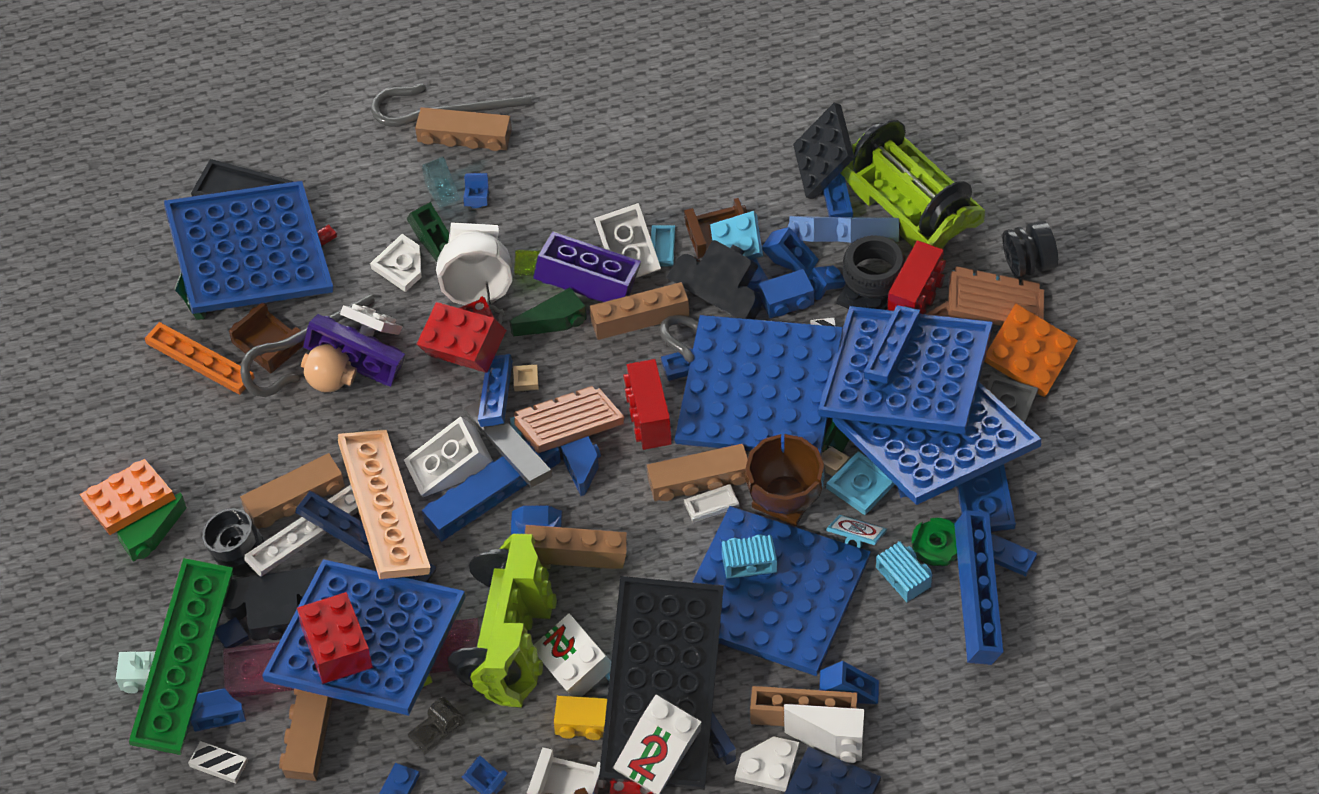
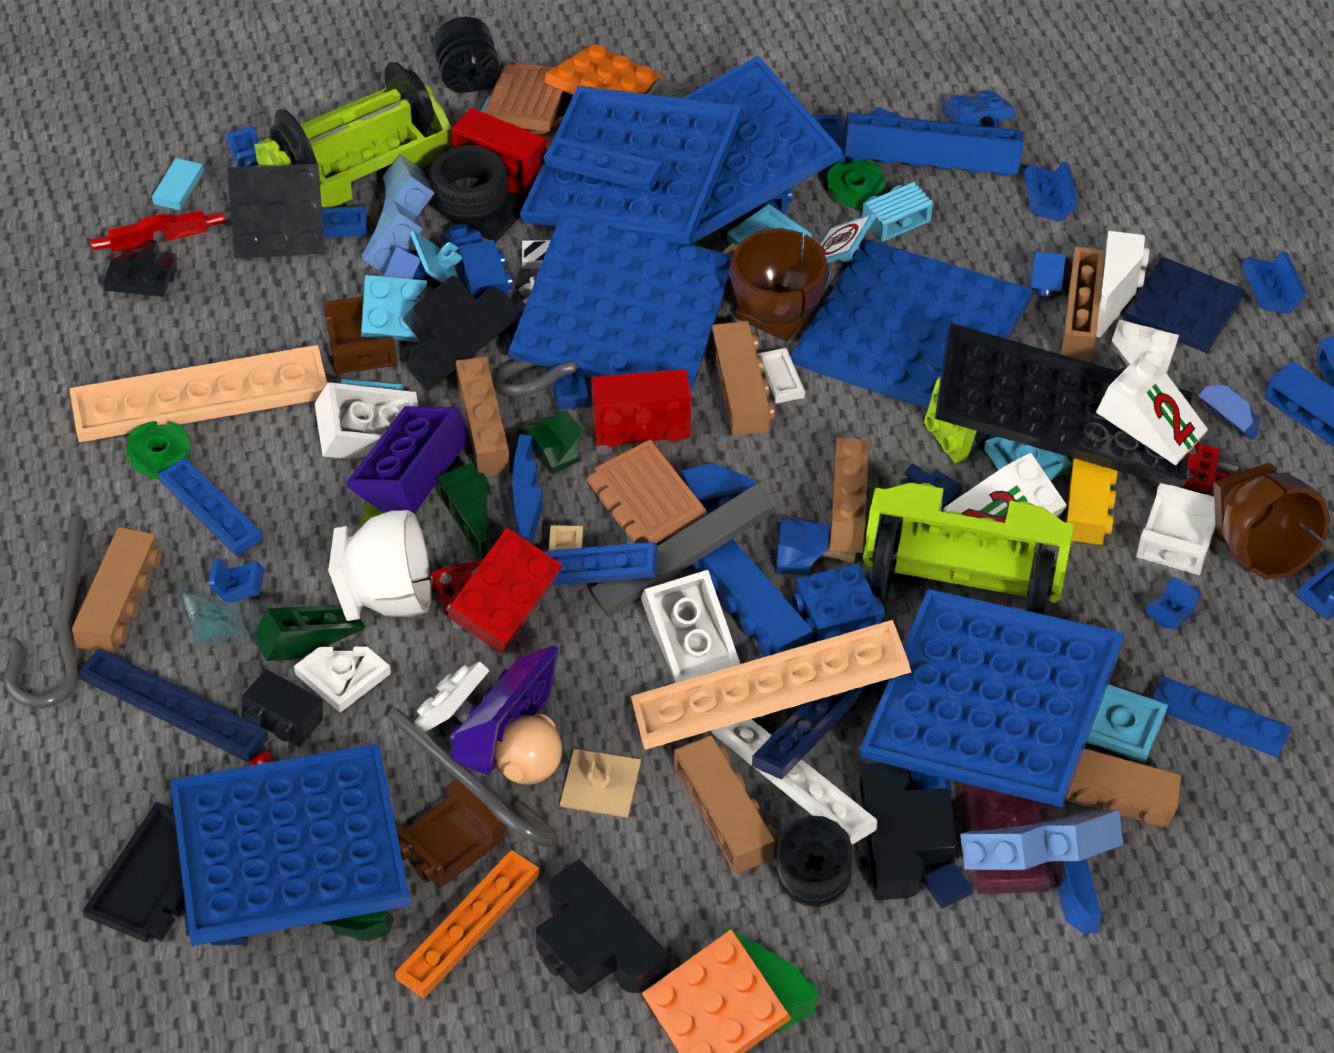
camera: 90 degrees left, 5 degrees down
light aqua brick [116,651,155,693] -> none
green plate [129,558,233,755] -> none
white tile [188,741,248,783] -> none
red brick [297,592,373,684] -> none
medium azure brick [722,535,777,579] -> none
none -> light nougat plate [69,345,327,442]
none -> dark blue plate [79,648,269,763]
none -> red piece [90,210,225,253]
none -> black plate [103,240,177,297]
none -> green plate [126,421,191,479]
none -> medium azure tile [152,158,204,210]
none -> blue plate [159,458,263,557]
none -> blue bracket [225,125,260,167]
none -> black brick [242,669,323,747]
none -> medium azure piece [410,230,465,286]
none -> blue slope [512,434,543,544]
none -> dark green slope [518,410,584,475]
none -> black brick [536,859,671,994]
none -> tan piece [560,749,641,818]
none -> blue brick [792,563,885,642]
none -> dark blue plate [903,464,963,512]
none -> blue plate [941,90,1015,128]
none -> medium blue arch [960,810,1123,870]
none -> blue bracket [1024,161,1077,221]
none -> medium azure plate [1087,684,1168,764]

